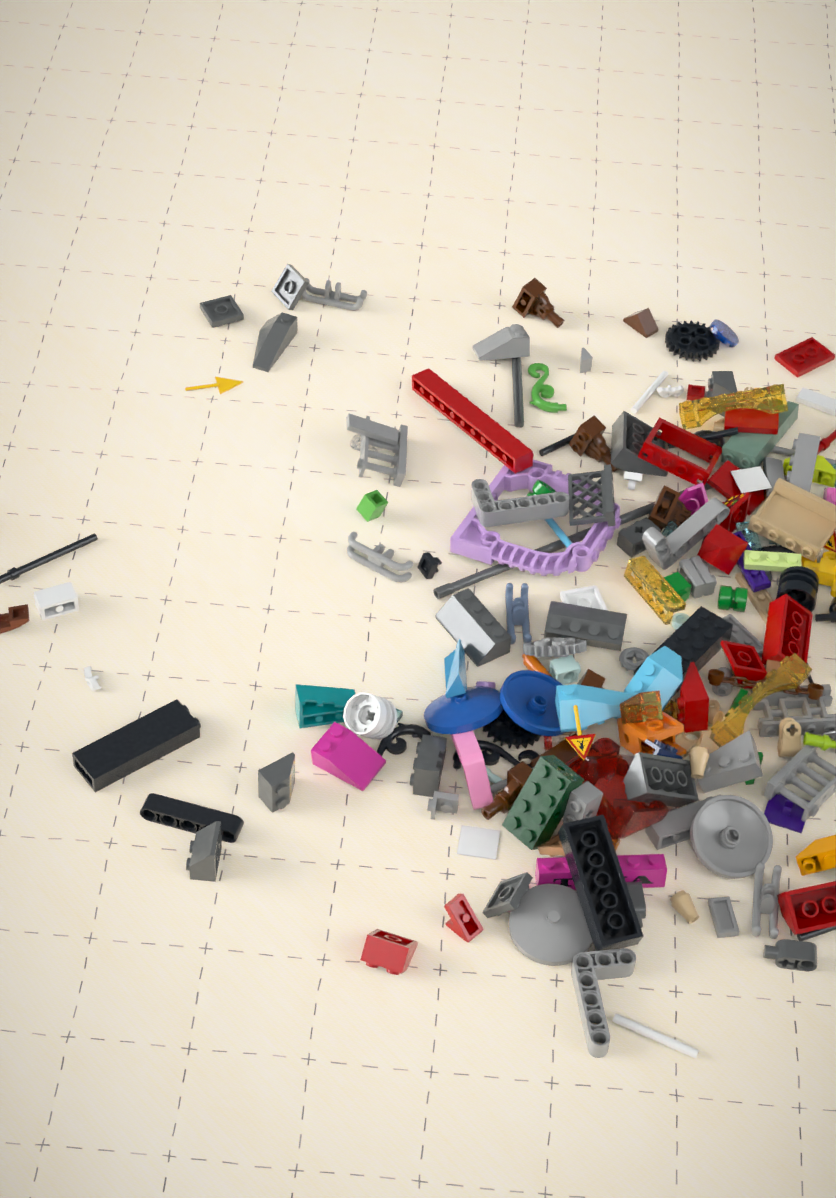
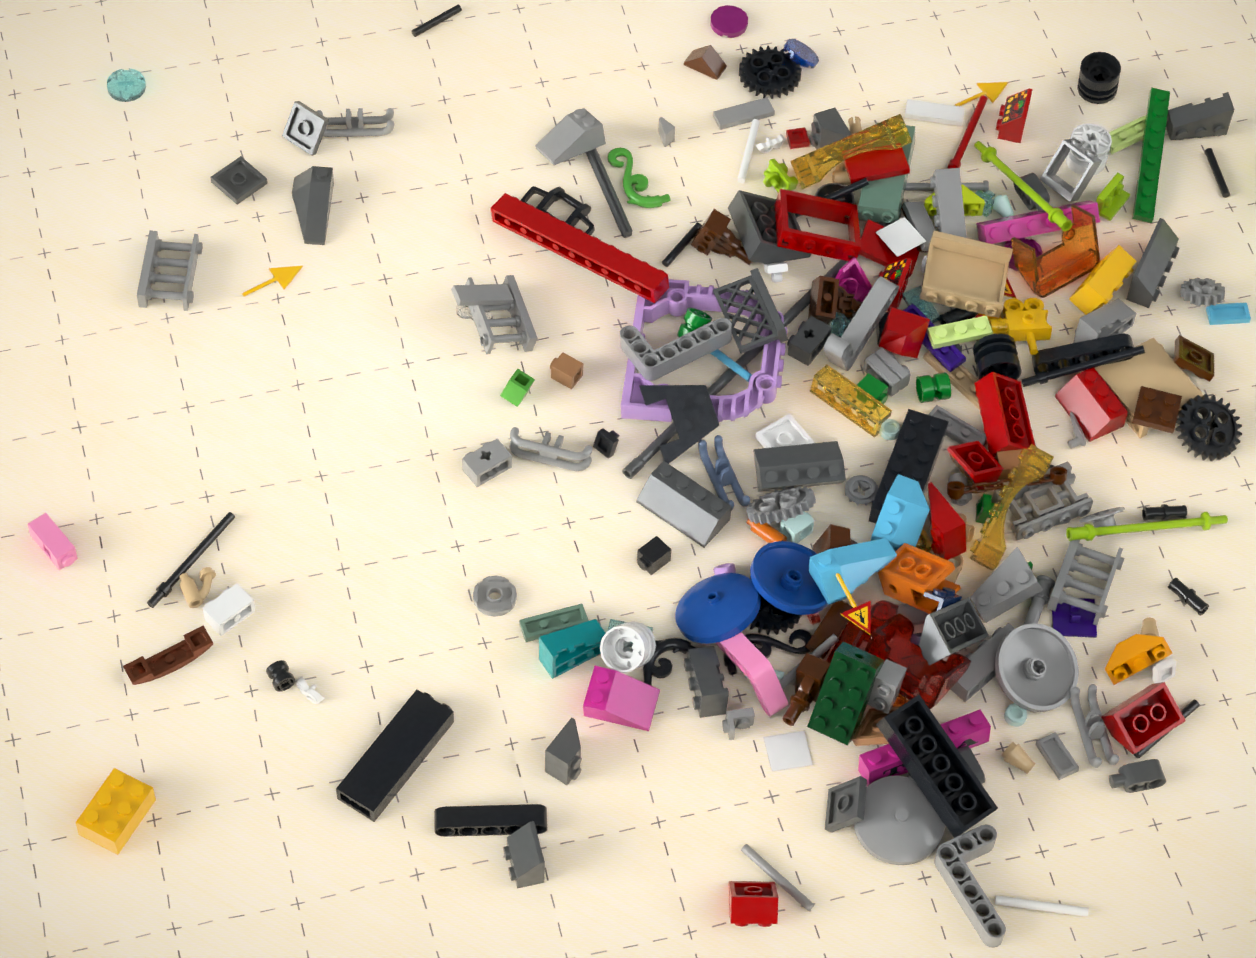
camera: 20 degrees left, 10 degrees up
dark azure wedge [444,639,467,698] -> none
slope [444,894,484,942] -> none
reddish brown brick [512,278,565,328] -> none
clear orange slope [620,690,663,724] -> none
tan cone [689,747,710,779] -> none
red tile [774,337,835,378] -> none
tan piece [777,717,801,757] -> none
none -> clear light blue tile [107,68,146,102]
none -> light grey fence [137,230,203,311]
none -> tan plant [179,567,216,608]
none -> black wheel [266,660,296,692]
none -> black bar [411,4,462,37]
none -> light grey brick [462,438,512,487]
none -> light grey tile [473,575,517,617]
none -> sand green plate [519,603,589,642]
none -> black bar [520,186,595,235]
none -> medium nougat brick [550,352,584,390]
none -> black brick [637,536,672,575]
none -> black wing [639,385,720,464]
none -> magenta tile [710,5,748,38]
none -> light grey tile [713,97,775,130]
none -> light grey bar [741,844,814,911]
none -> lime hips [763,158,798,193]
none -> light aqua tile [1004,703,1027,727]
none -> light grey pin [1023,575,1055,625]

